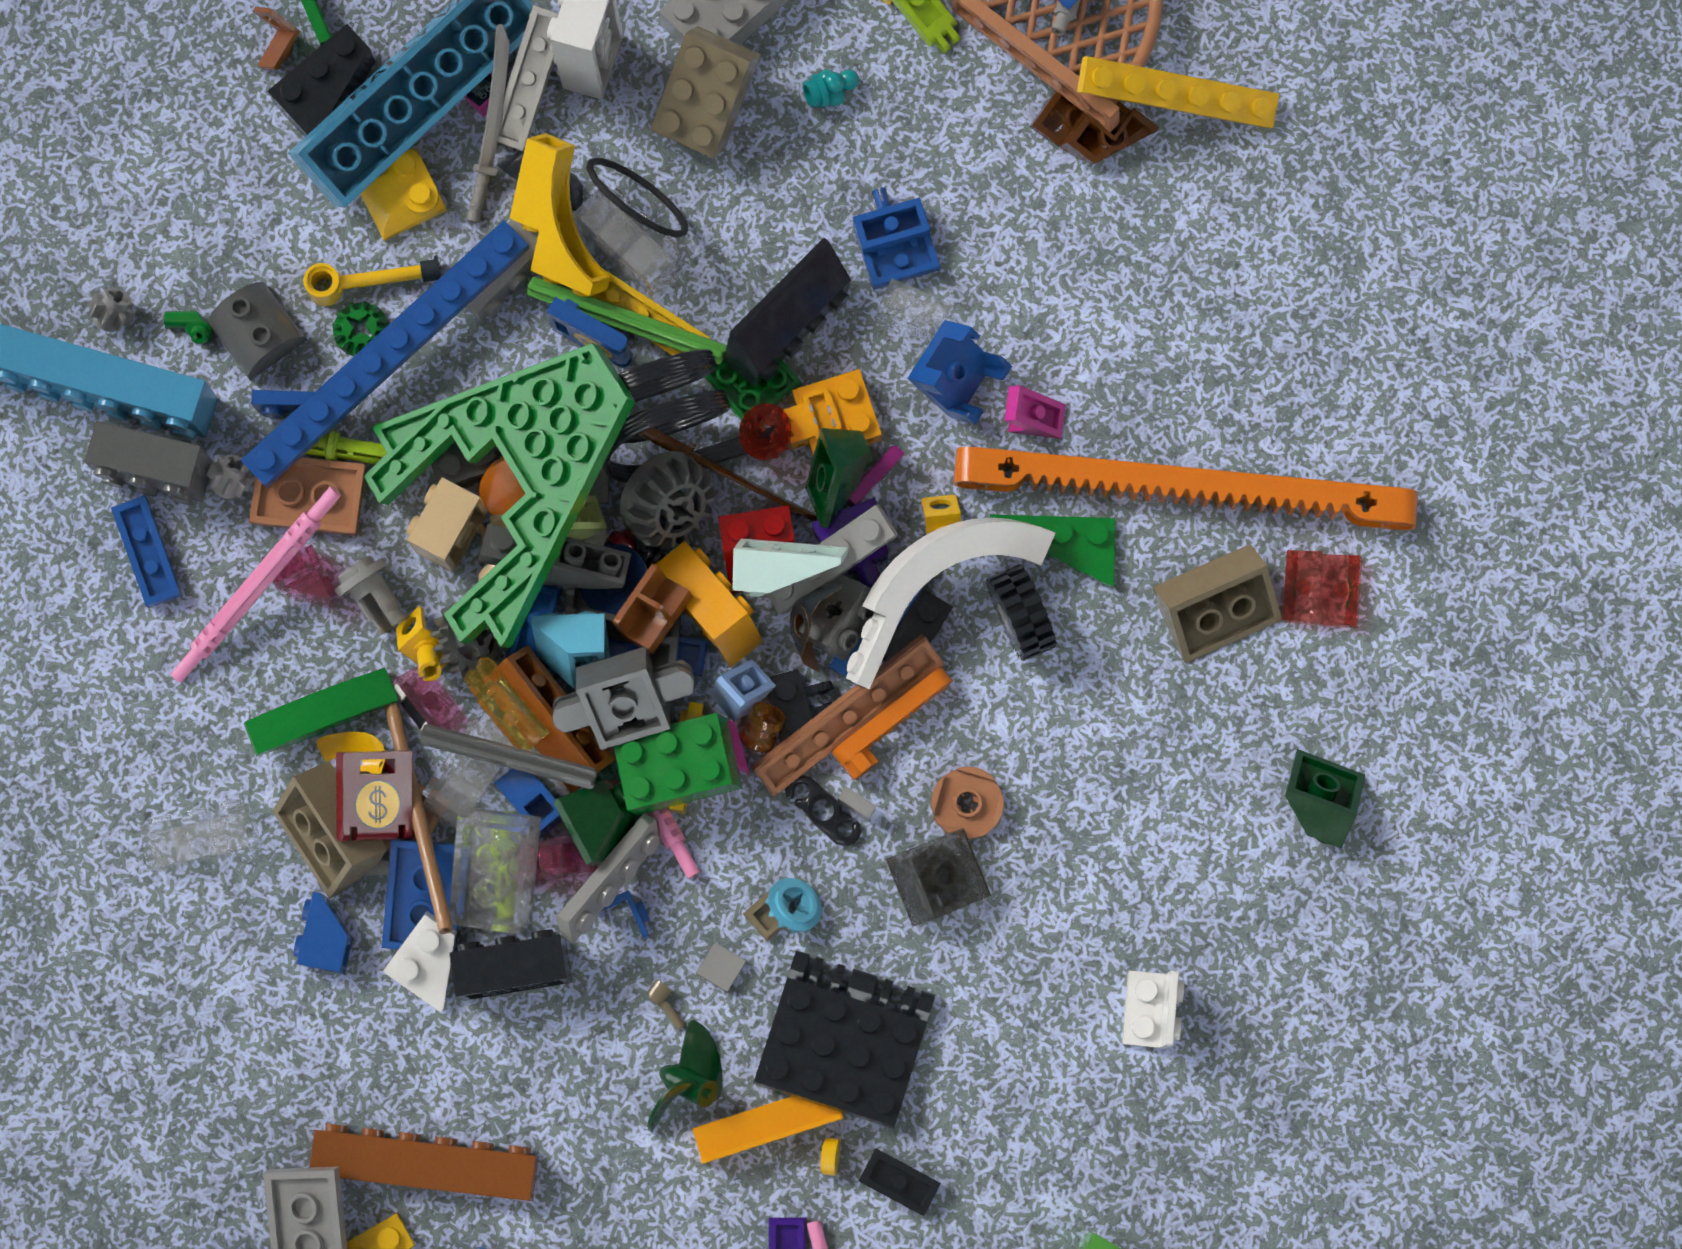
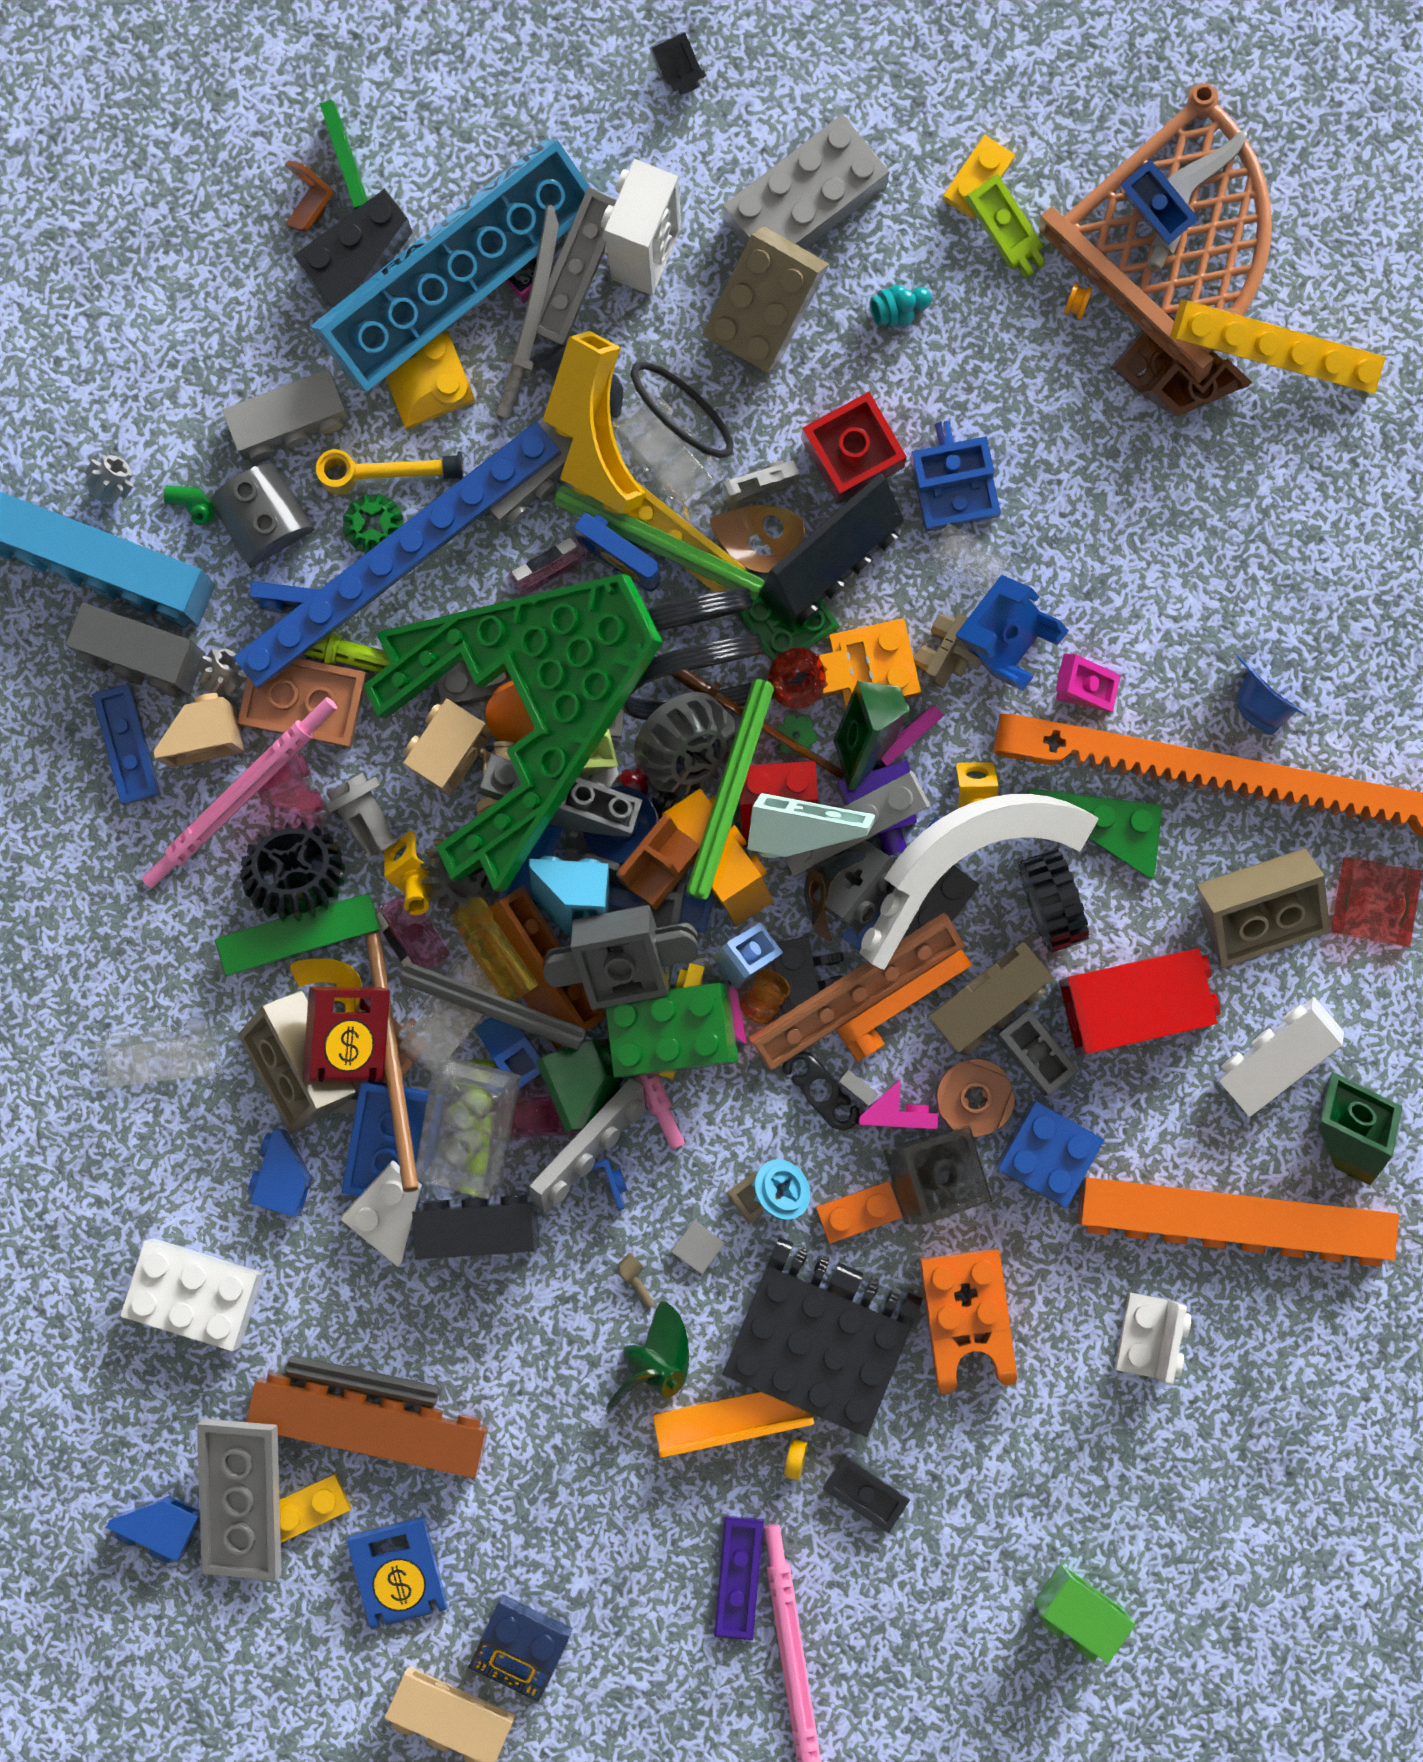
camera: 10 degrees right, 5 degrees up
none -> white brick [120,1238,264,1351]
none -> tan slope [154,693,246,768]
none -> light grey brick [222,369,350,461]
none -> black gear [240,821,346,922]
none -> dark grey axle [286,1355,439,1407]
none -> clear pink slope [509,536,586,597]
none -> bright green axle [686,679,774,899]
none -> medium nougat piece [710,505,805,573]
none -> light grey wing [724,460,800,511]
none -> green plant [775,715,818,757]
none -> red brick [801,392,907,504]
none -> orange plate [816,1180,902,1244]
none -> dark pink slope [857,1080,938,1129]
none -> dark tan hips [914,613,982,689]
none -> orange brick [918,1248,1017,1395]
none -> dark tan wedge [927,941,1054,1054]
none -> dark grey brick [994,1010,1079,1096]
none -> blue brick [994,1101,1105,1208]
none -> red slope [1059,948,1221,1056]
none -> light orange bush [1063,282,1092,320]
none -> orange brick [1077,1177,1399,1267]
none -> white wedge [1219,996,1344,1117]
none -> blue piece [1235,653,1307,735]

